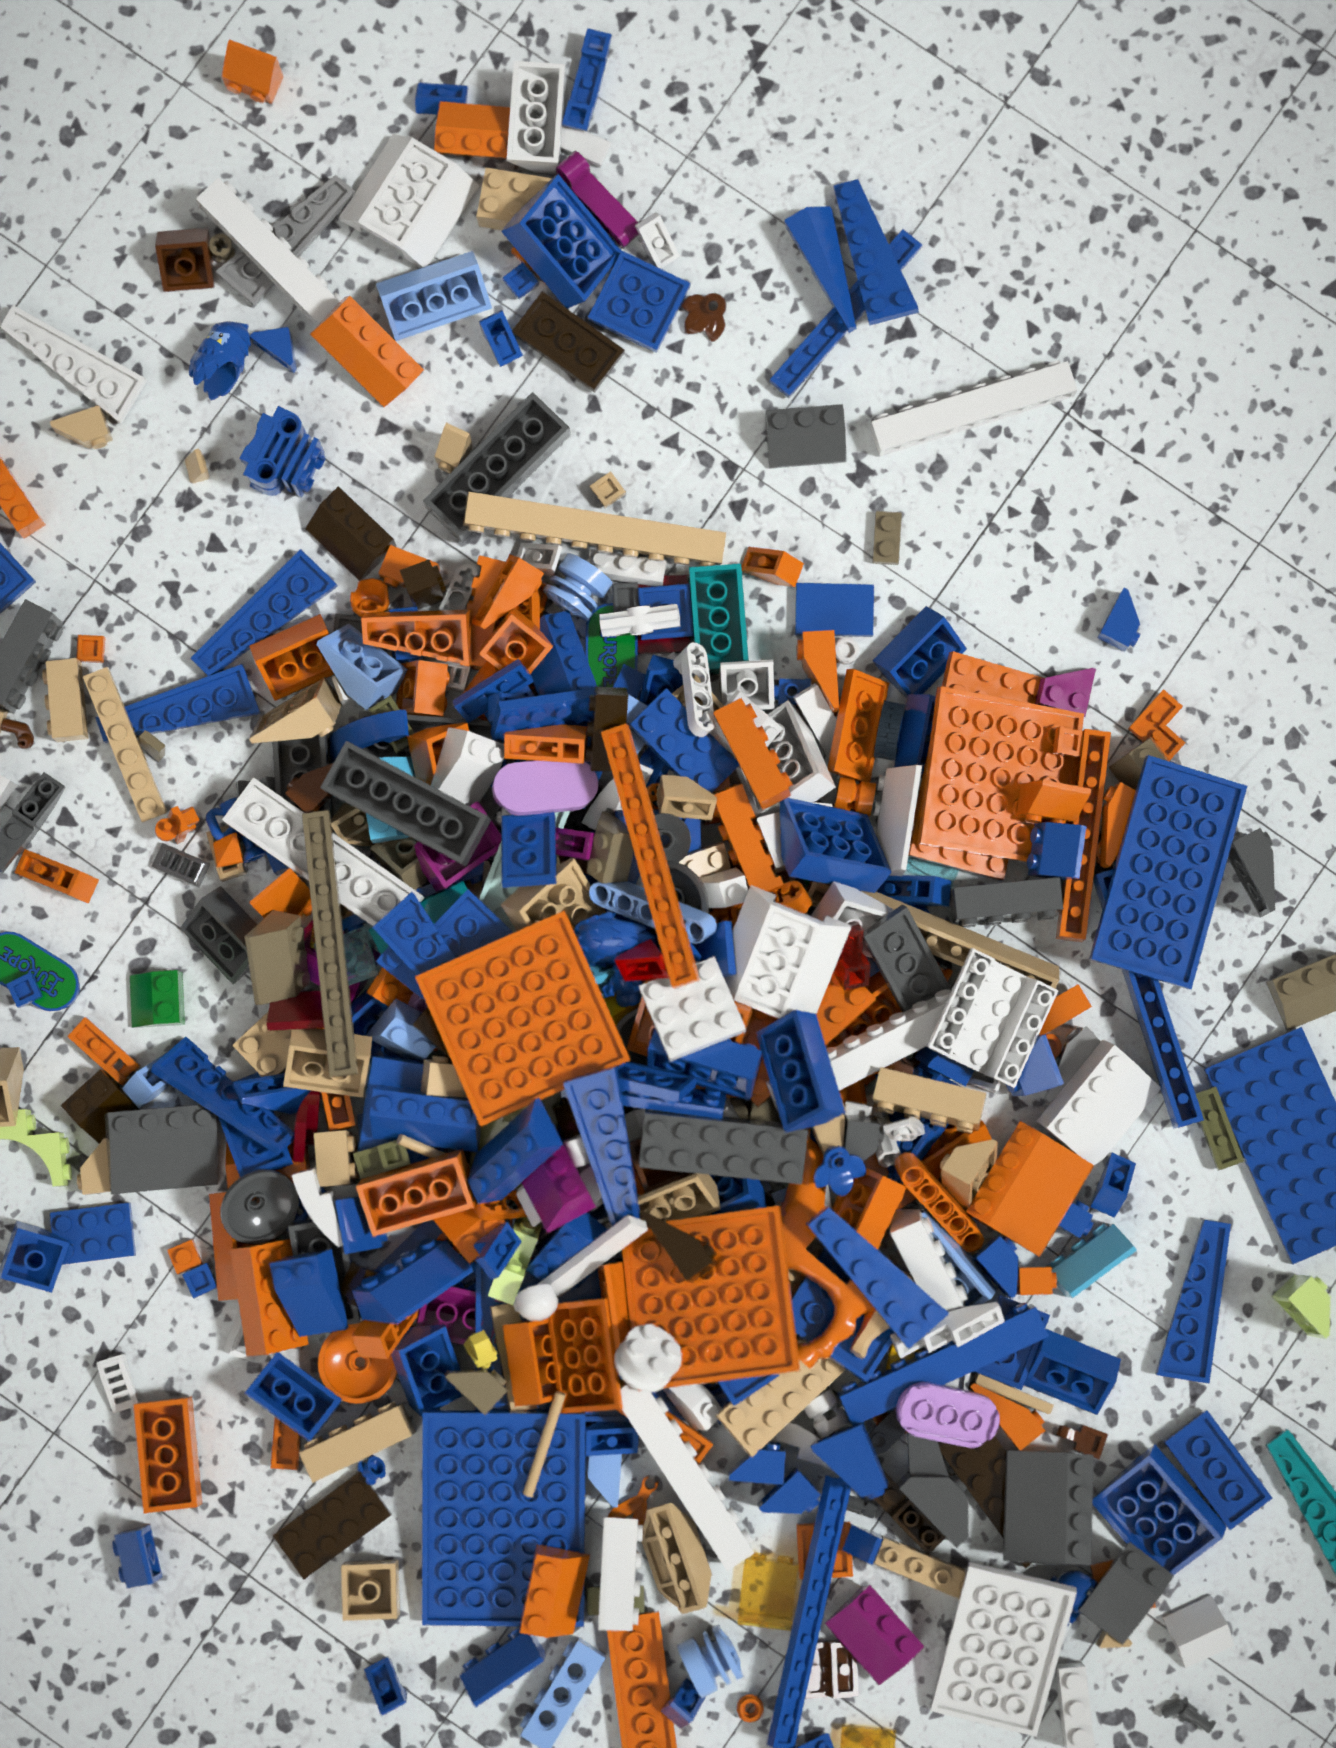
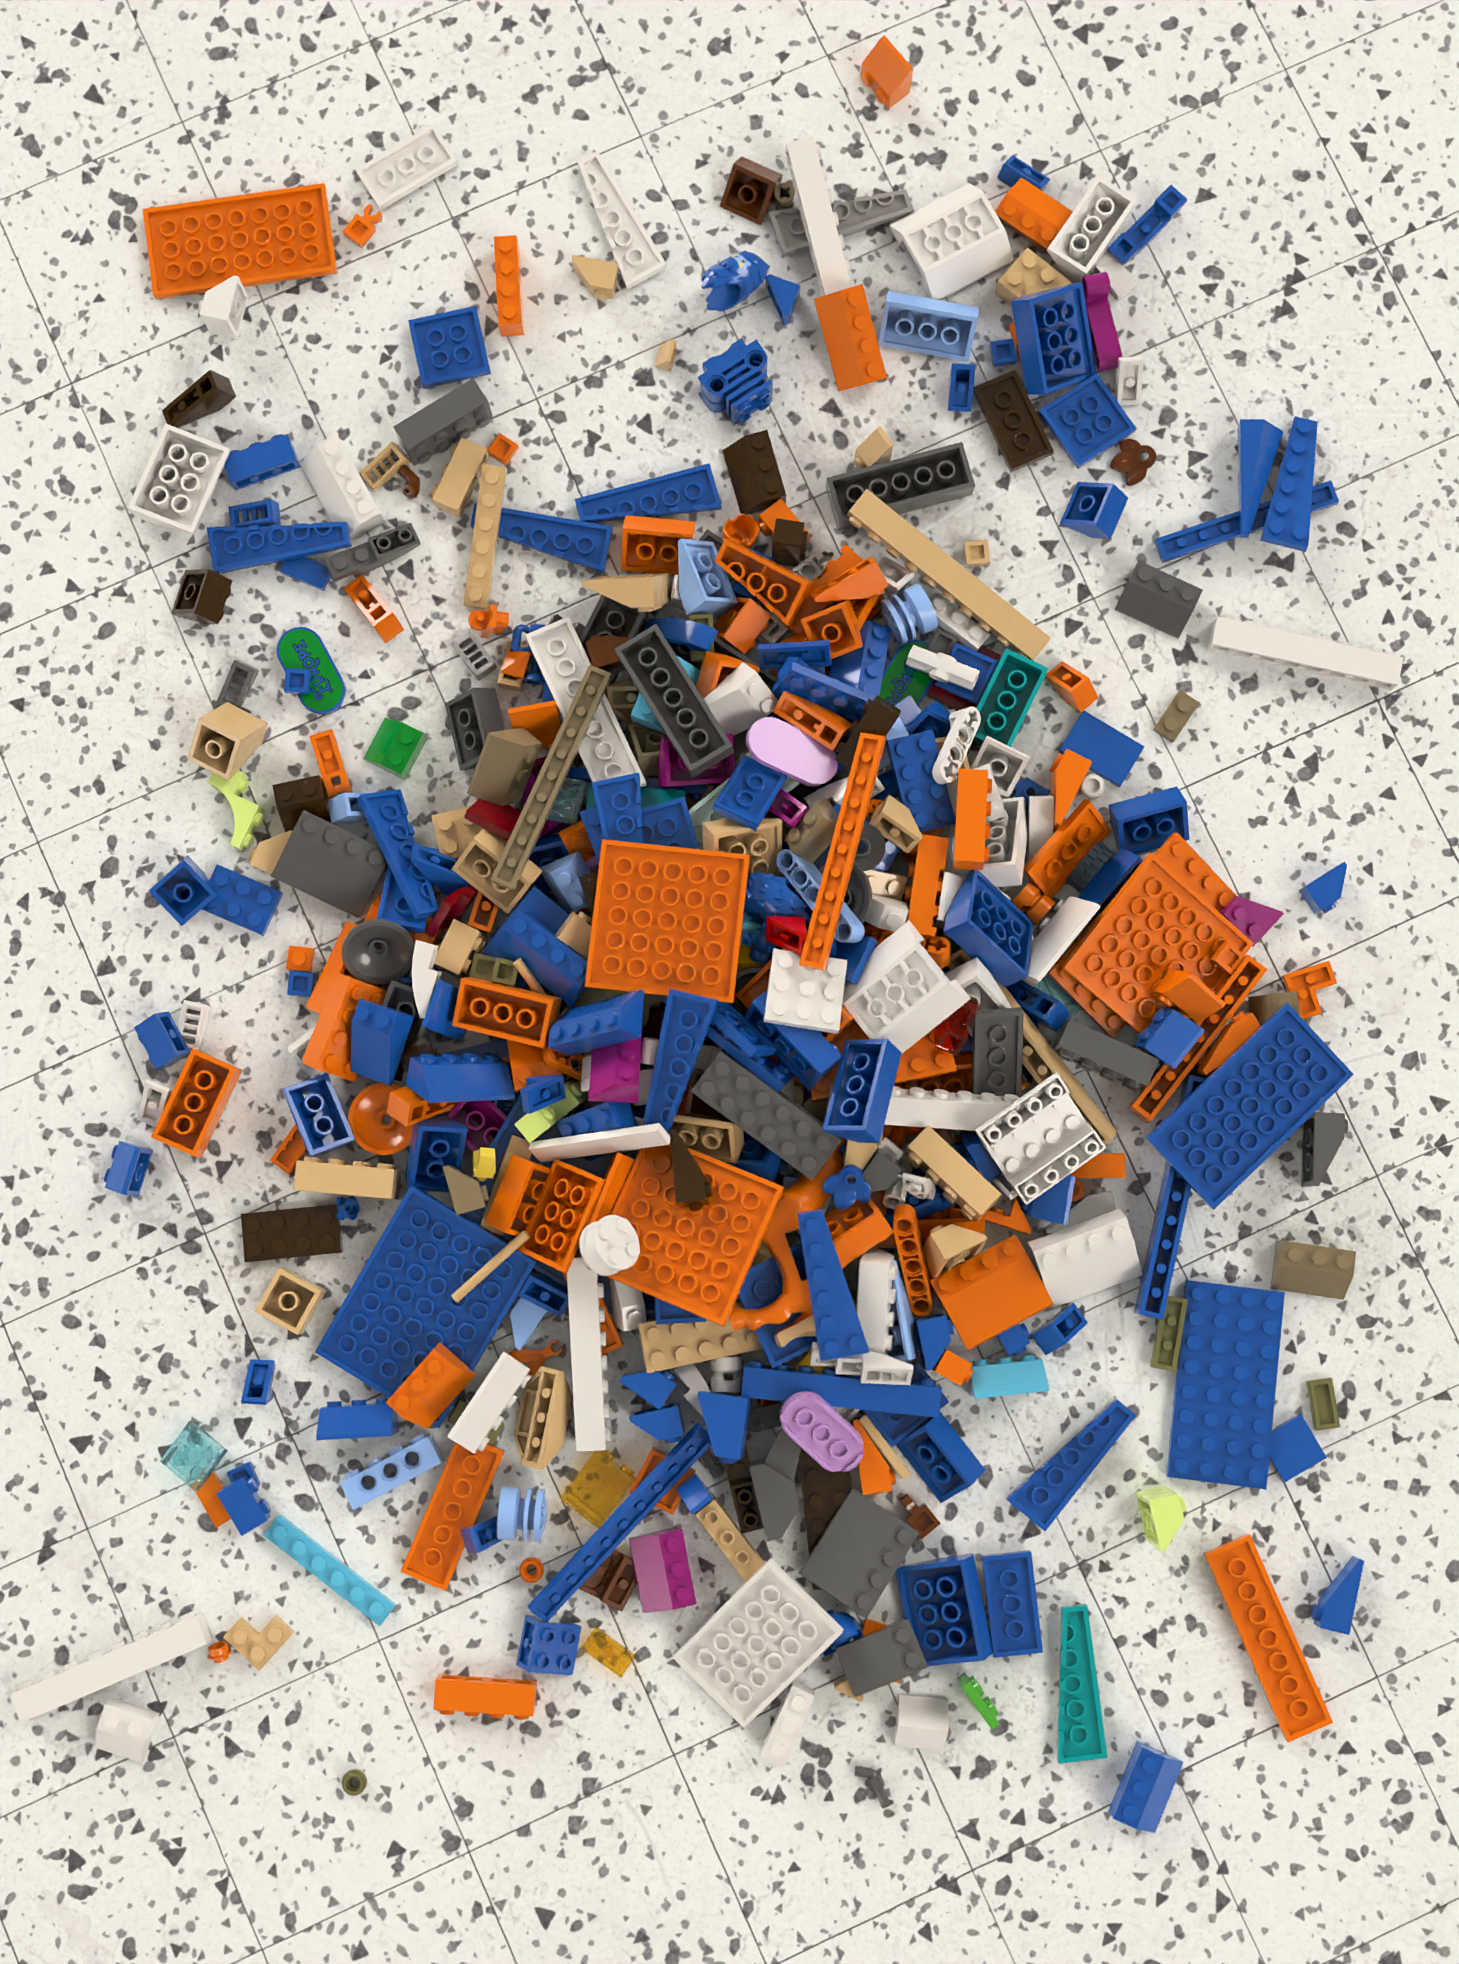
camera: 30 degrees right, 0 degrees up
dark tan tile [139,730,165,762] -> none
white hair [515,1284,558,1321] -> none
none -> blue brick [134,1011,190,1070]
none -> white slope [137,1080,172,1127]
none -> bright green plate [957,1672,1000,1730]
none -> orange slope [985,1199,1032,1234]
none -> blue slope [1060,482,1128,539]

